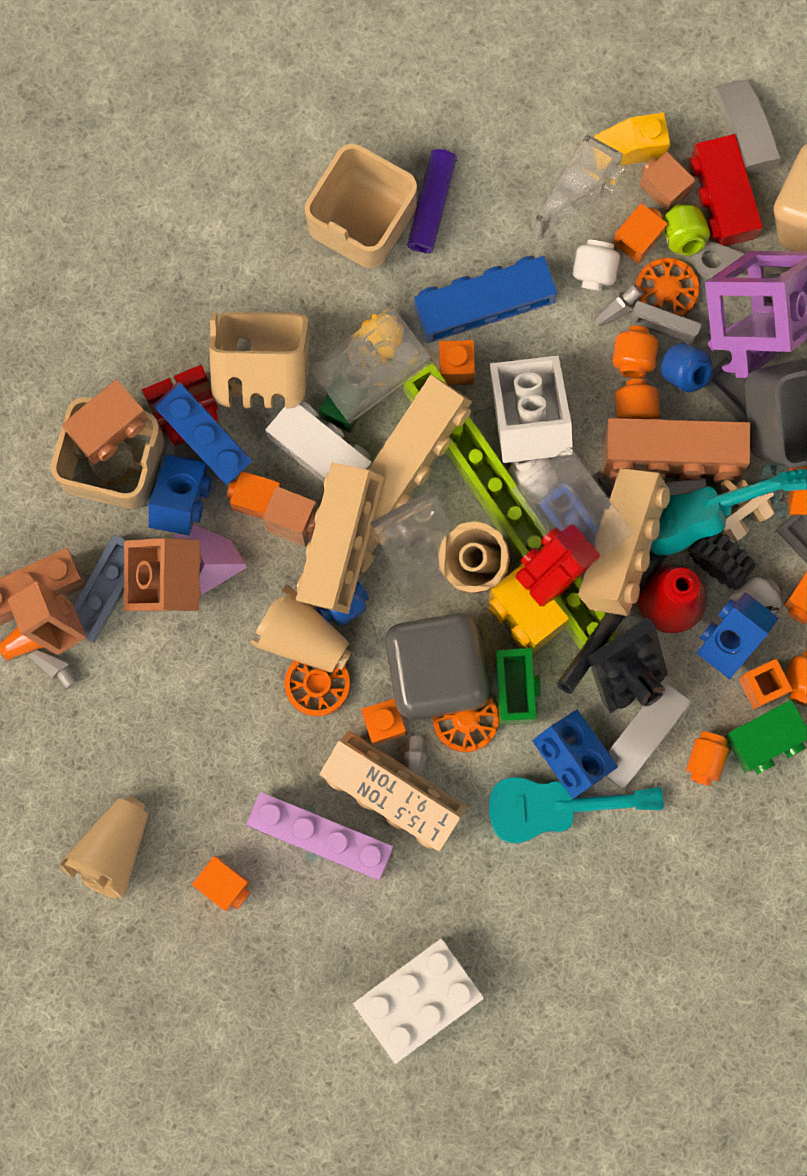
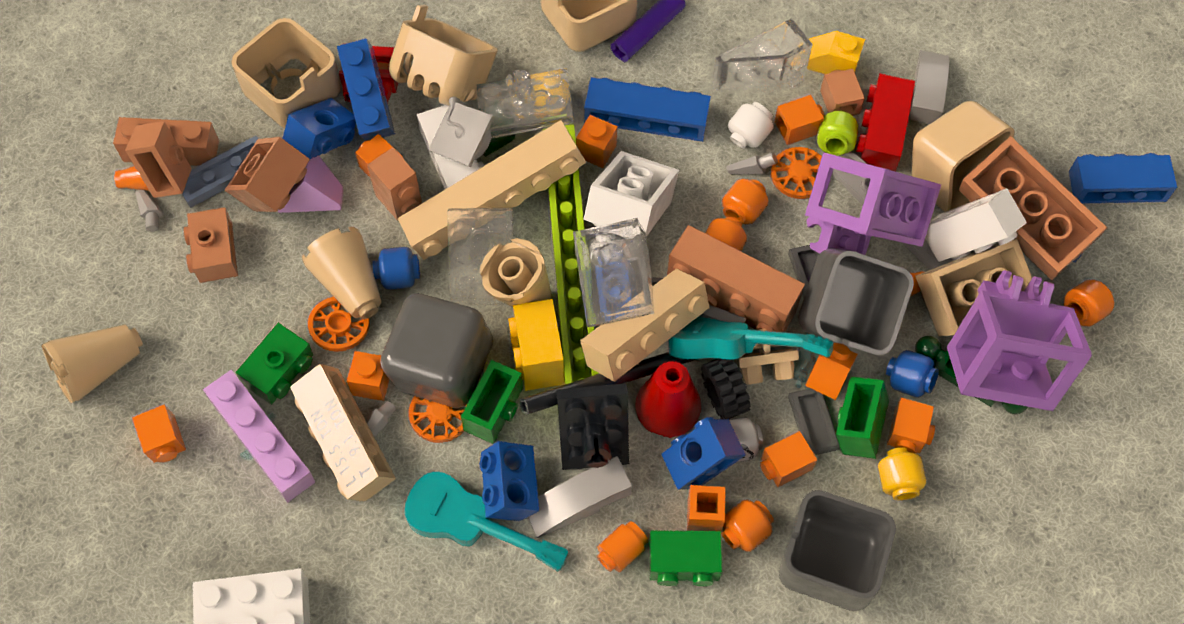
camera: 25 degrees right, 15 degrees down
nougat brick [62,379,148,465] -> none
tan brick [296,462,384,614] -> none
red brick [515,525,600,607] -> none
light grey tile [630,301,702,345] -> none
blue head [661,342,712,393] -> none
none -> nougat brick [184,207,238,283]
none -> green brick [235,322,313,405]
none -> hat [428,97,495,167]

